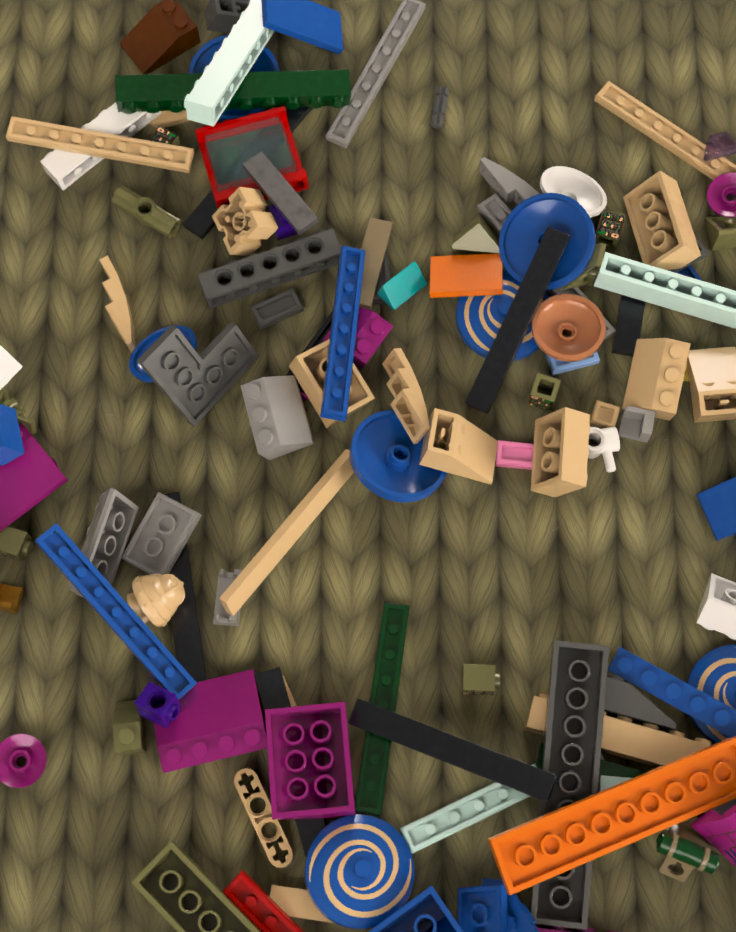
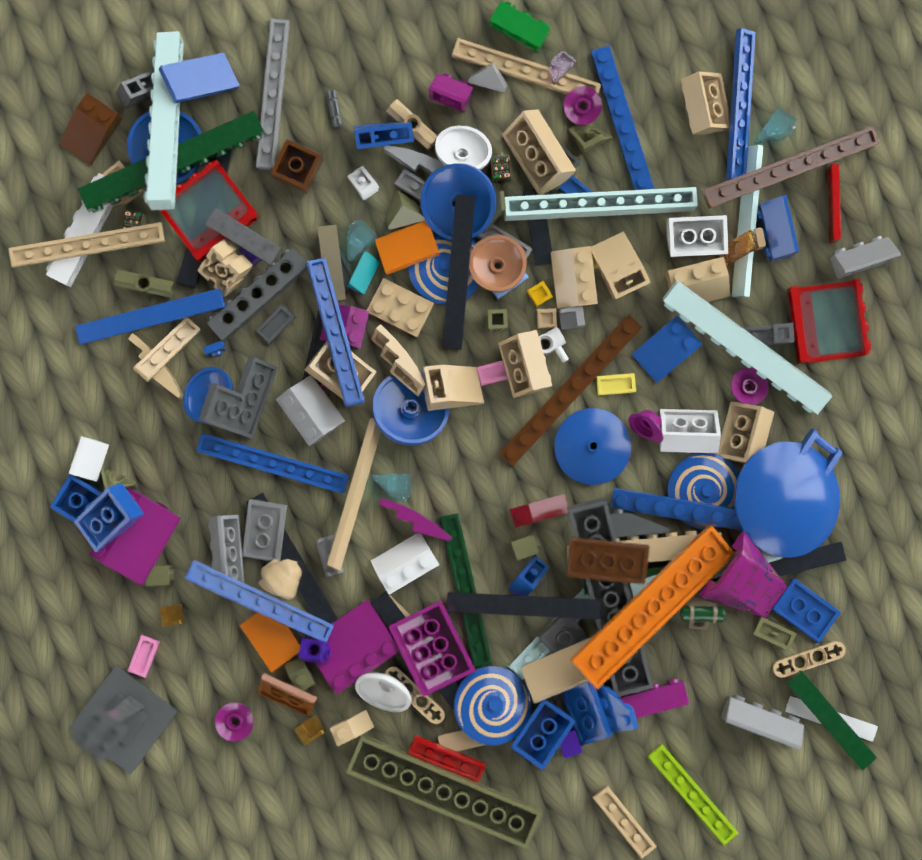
camera: 20 degrees left, 15 degrees up
none -> blue tile [75,288,226,345]
none -> tan tile [133,317,201,382]
none -> blue plate [197,433,349,494]
none -> blue plate [203,341,227,358]
none -> orange tile [239,612,301,673]
none -> dark orange tile [257,673,317,717]
none -> reddish brown brick [270,139,323,194]
none -> pearl gold panel [294,715,326,746]
none -> tan slope [329,710,374,746]
none -> white slope [347,166,379,200]
none -> clear light blue slope [347,218,378,264]
none -> blue slope [354,122,414,149]
none -> white dish [355,673,412,712]
none -> tan plate [367,278,434,338]
none -> white slope [371,532,439,594]
none -> clear light blue slope [372,474,412,501]
none -> magenta slope [380,498,453,541]
none -> tan piece [386,99,438,150]
none -> magenta slope [429,73,473,113]
none -> light grey slope [468,62,507,93]
none -> green brick [489,1,551,53]
none -> reddish brown plate [498,314,642,467]
none -> blue slope [508,555,550,596]
none -> dark red slope [509,494,568,528]
none -> tan tile [521,637,592,703]
none -> yellow tile [527,281,553,307]
none -> dark grey tile [537,618,590,654]
none -> blue dish [554,408,631,485]
none -> reddish brown tile [566,537,650,585]
none -> light yellow tile [596,373,636,396]
none -> magenta piece [628,410,664,443]

